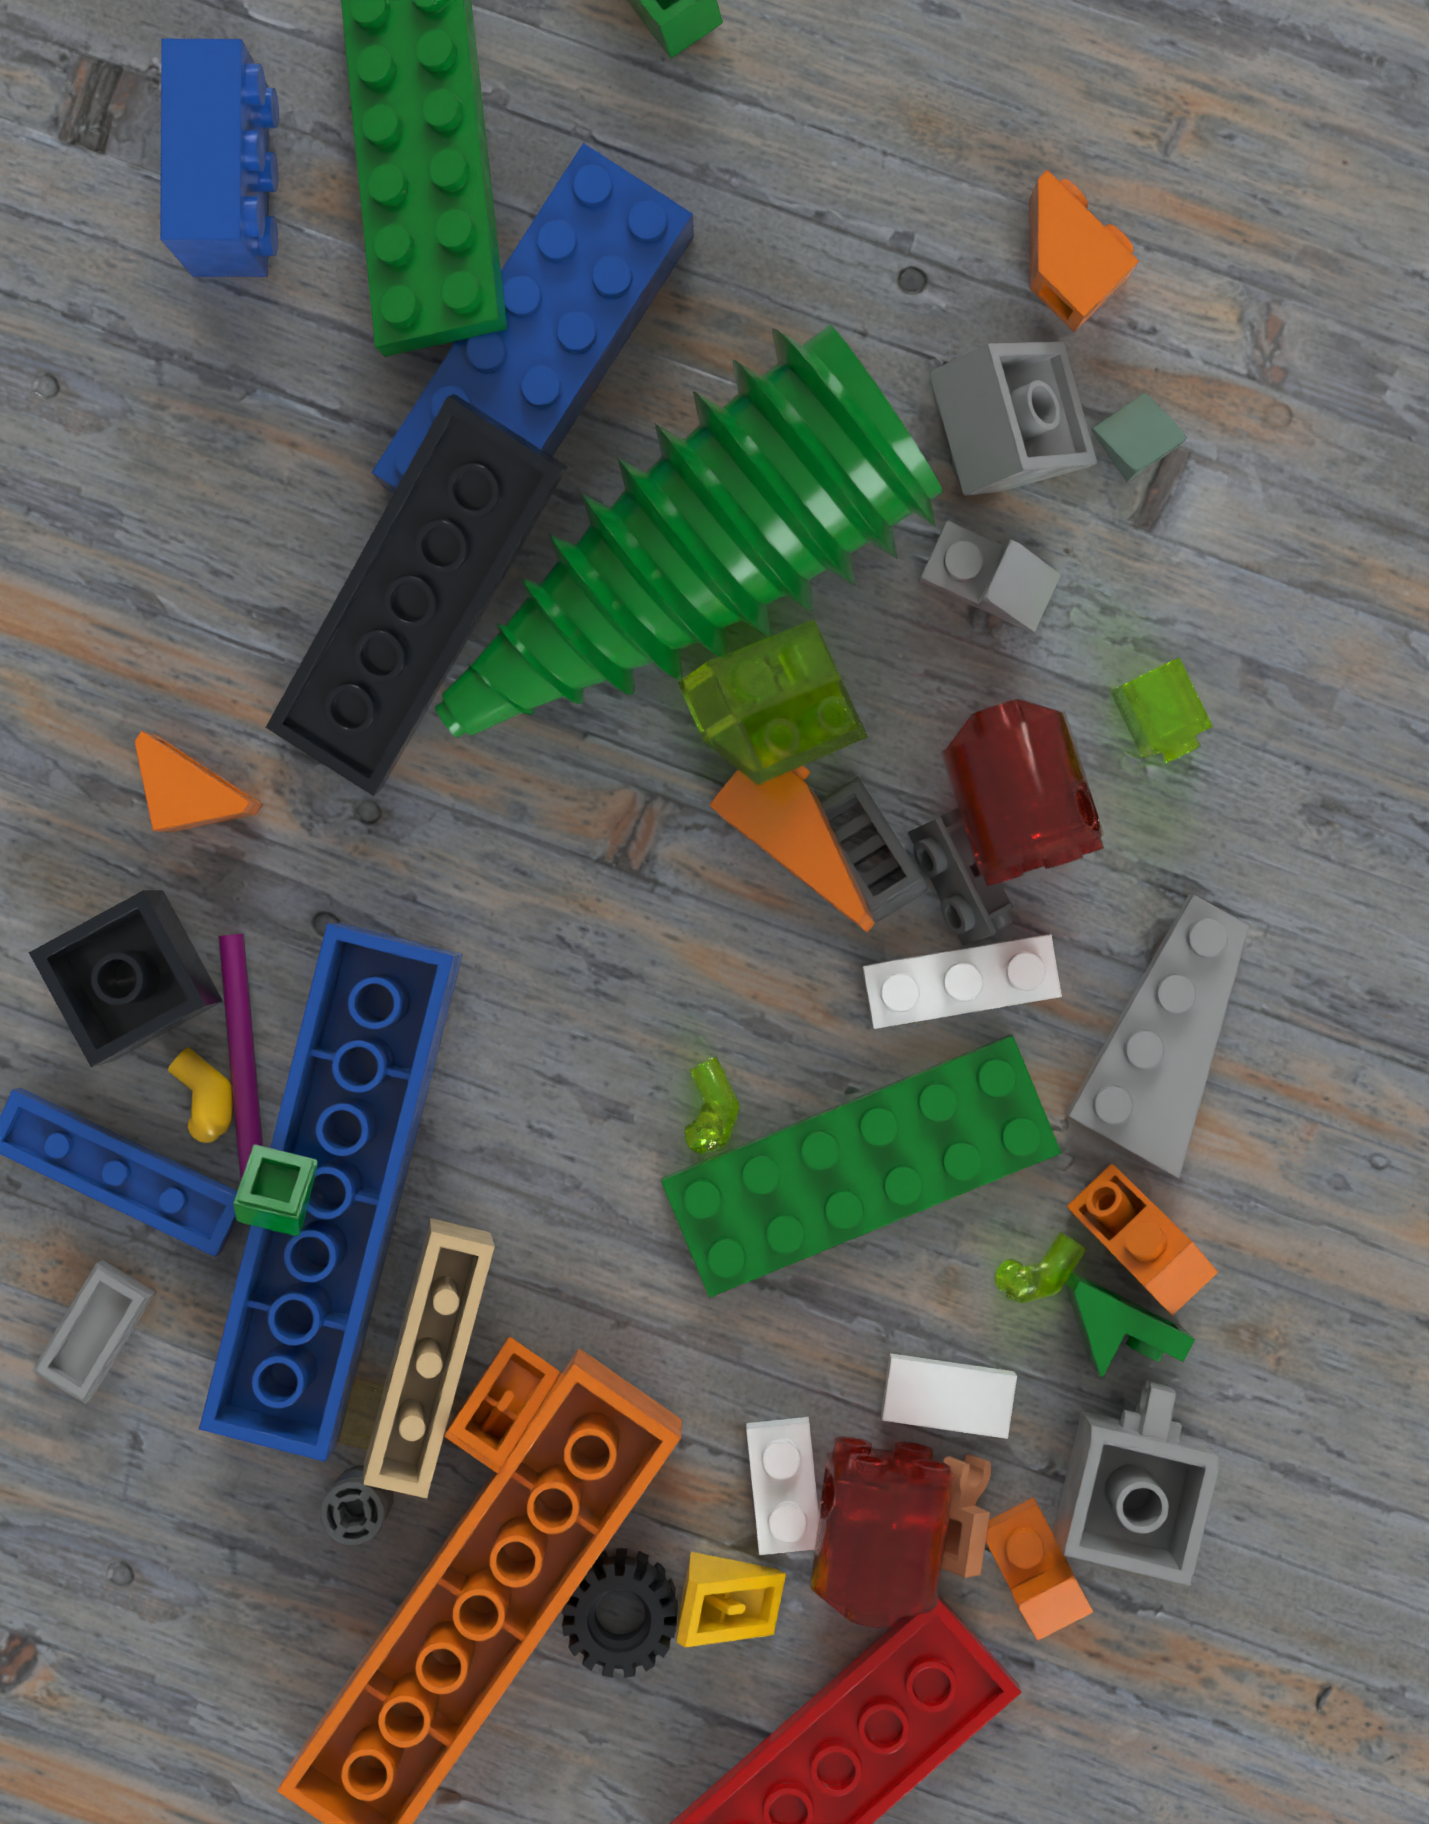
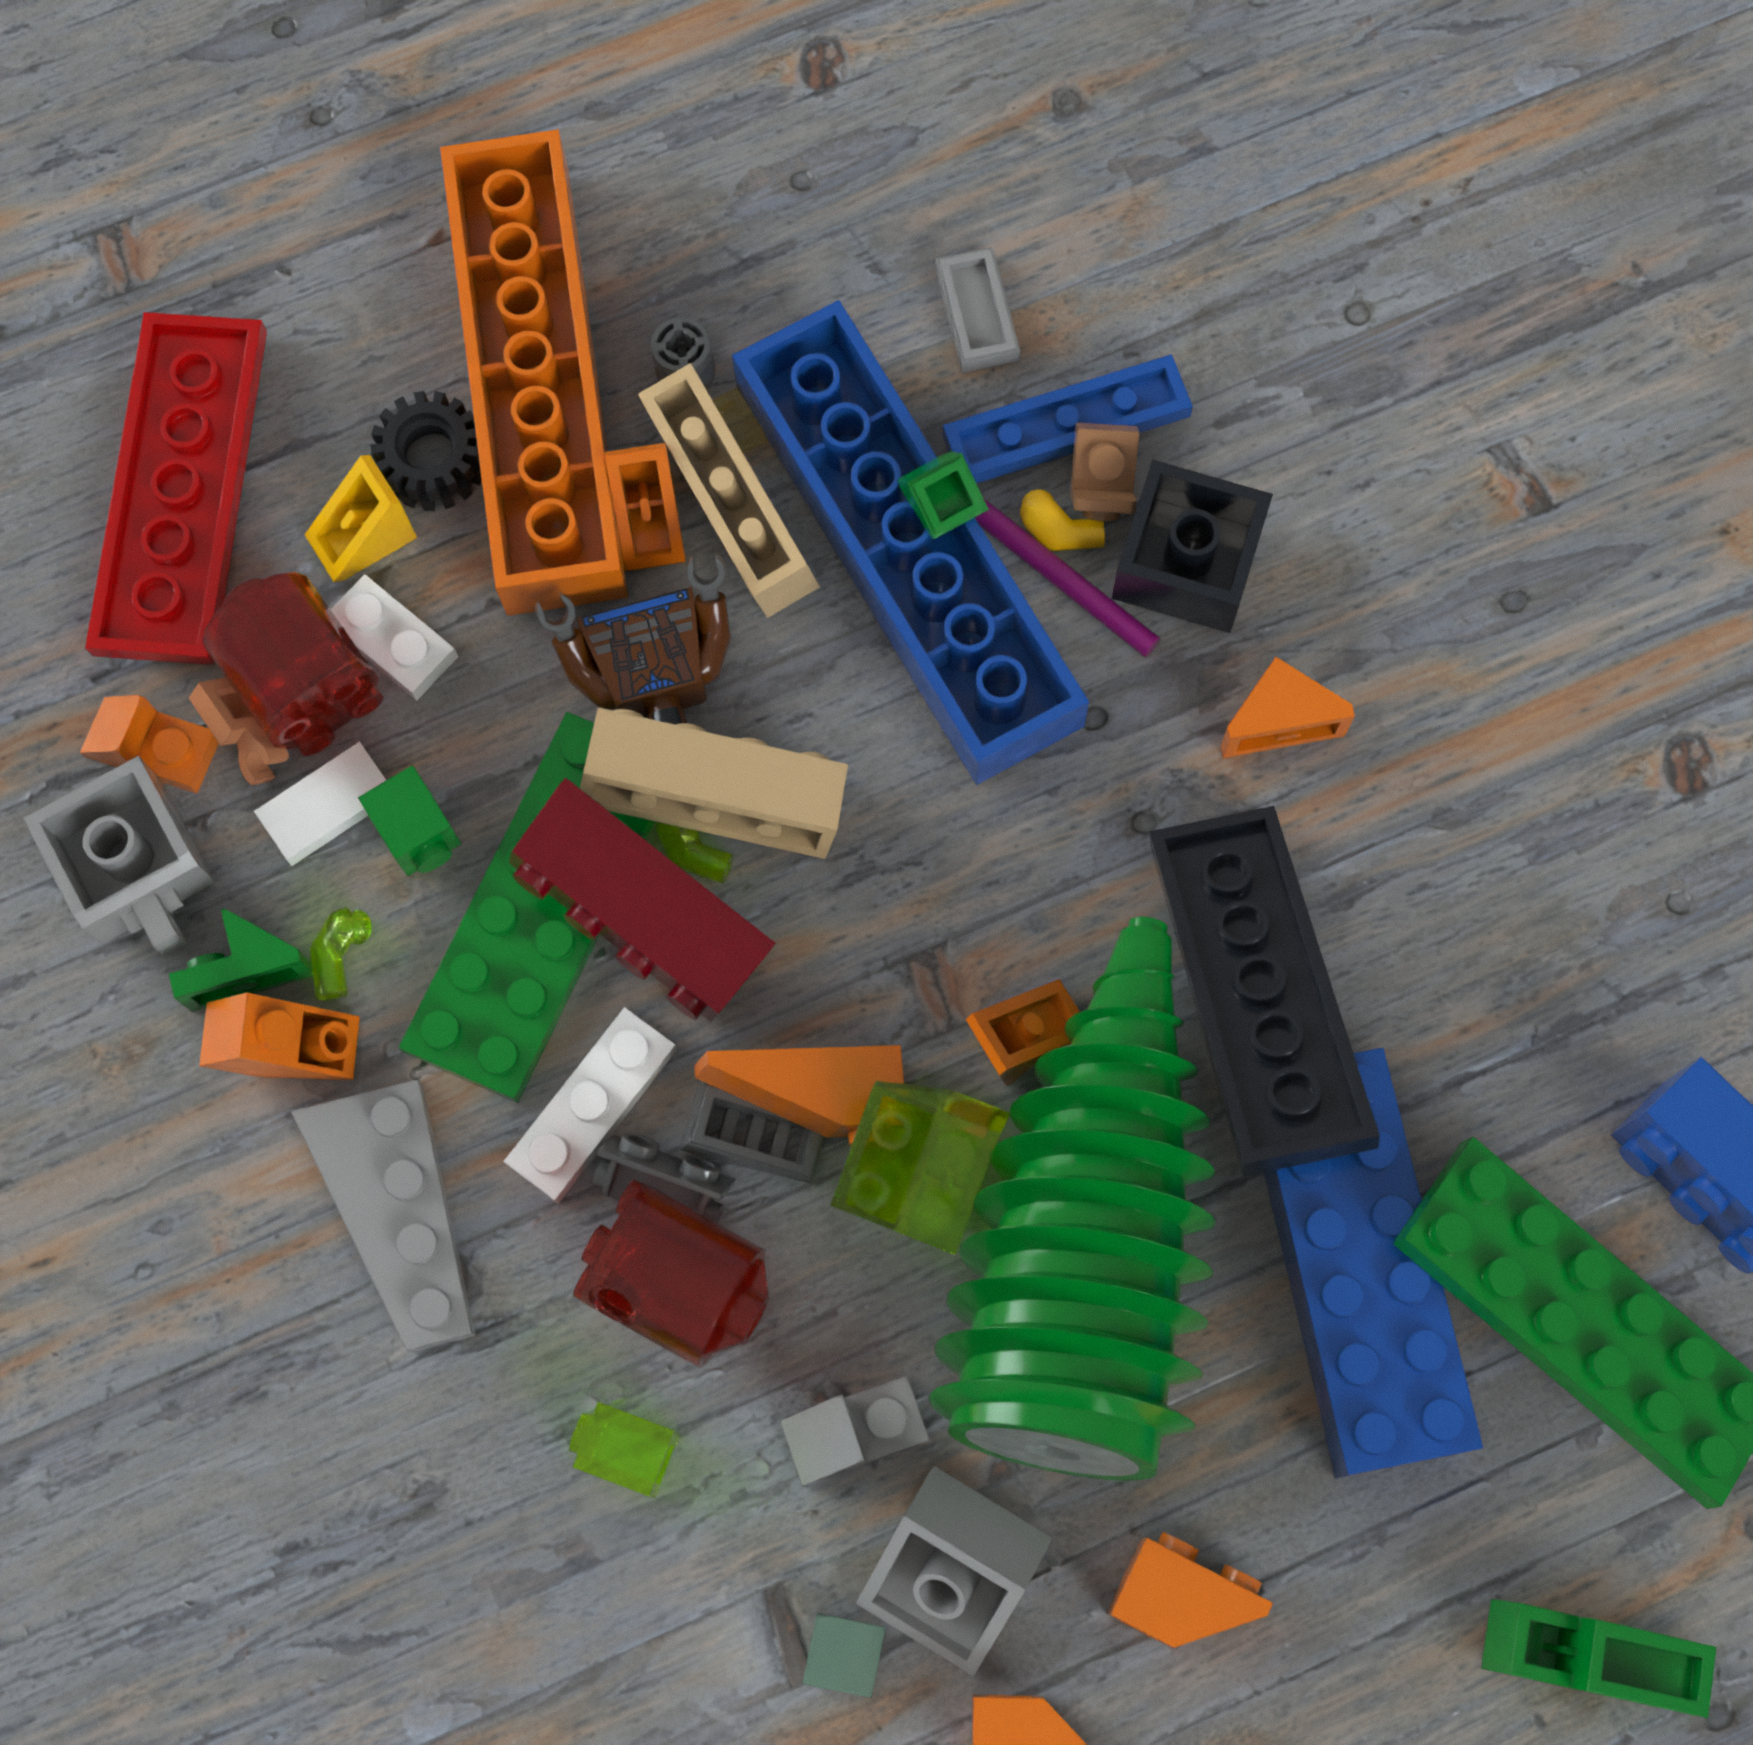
camera: 140 degrees right, 15 degrees down
none -> green brick [357,765,462,876]
none -> dark red slope [509,777,776,1021]
none -> torso [535,553,731,725]
none -> tan brick [580,707,848,859]
none -> orange slope [965,979,1080,1086]
none -> medium nougat bracket [1070,423,1139,521]
none -> orange slope [1106,1532,1273,1648]

